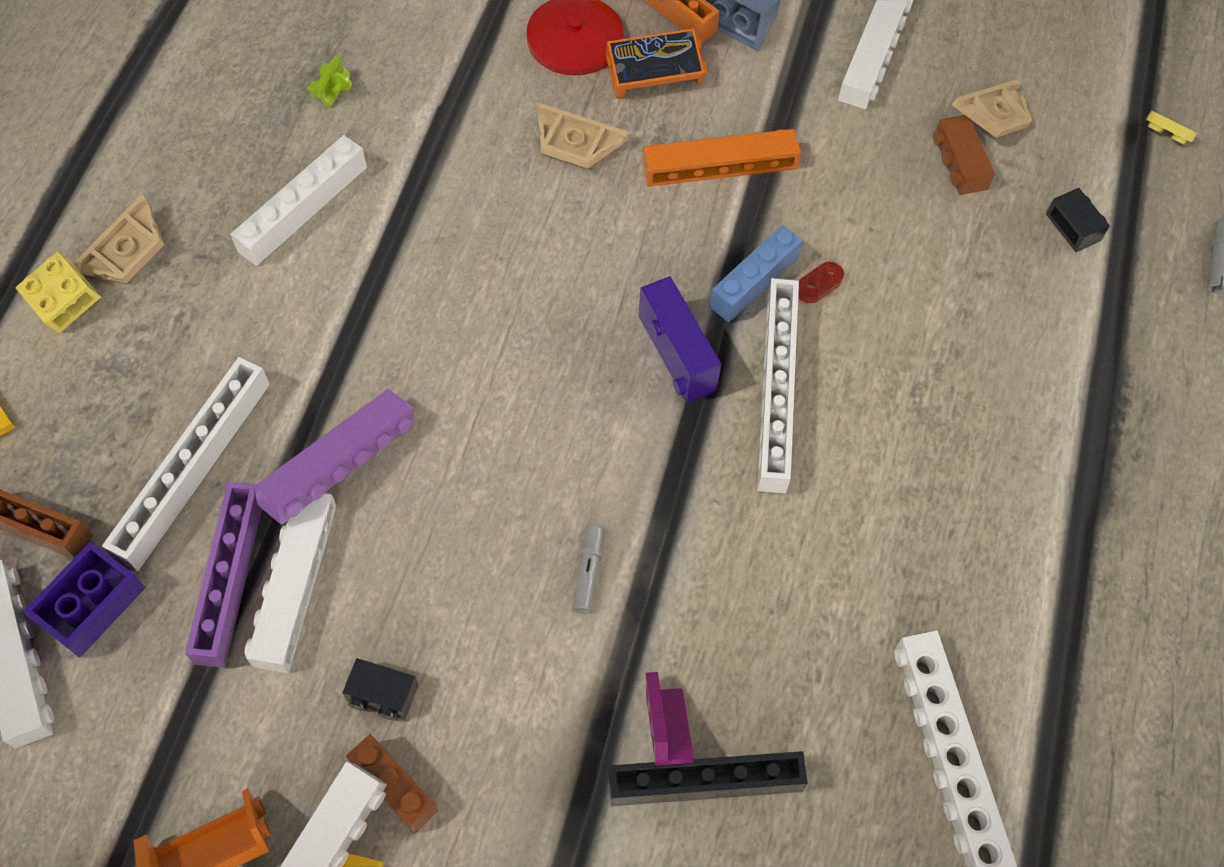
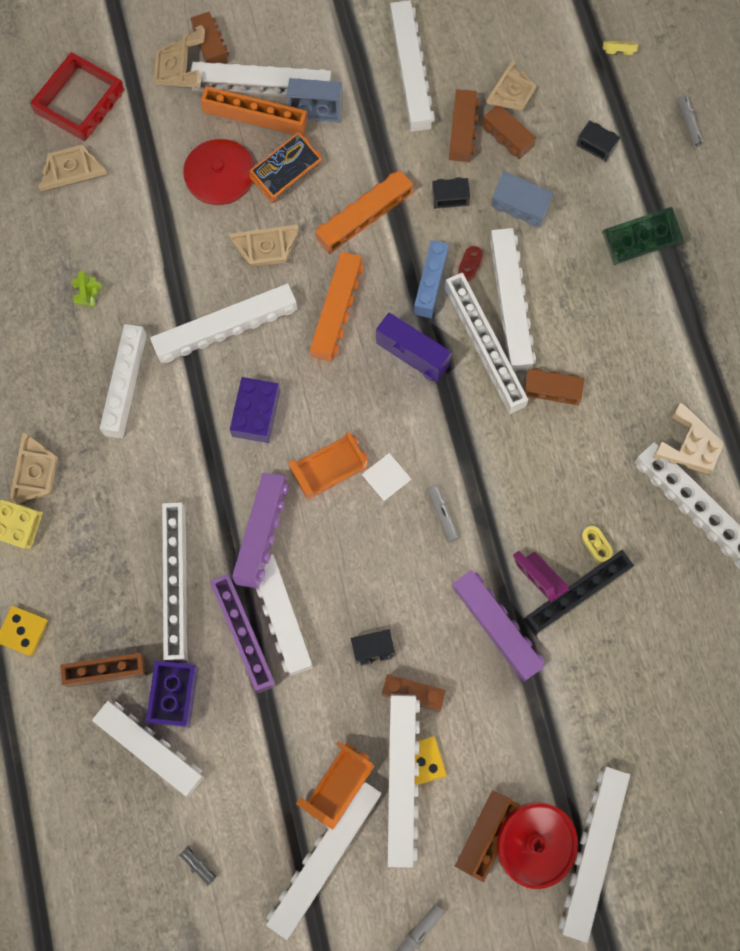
camera: 25 degrees left, 10 degrees up
none -> white brick [150,284,298,363]
none -> dark purple brick [229,377,280,443]
none -> orange panel [288,431,369,500]
none -> orange brick [310,251,365,362]
none -> white sticker [362,453,412,501]
none -> black piece [432,177,470,209]
none -> dark orange brick [449,89,480,162]
none -> medium lavender brick [452,570,545,682]
none -> white brick [490,228,536,372]
none -> sand blue slope [491,171,553,228]
none -> dark orange brick [524,368,584,406]
none -> light yellow plate [581,526,613,563]
none -> clear green windscreen [602,207,684,266]
none -> tan wing [653,402,724,474]

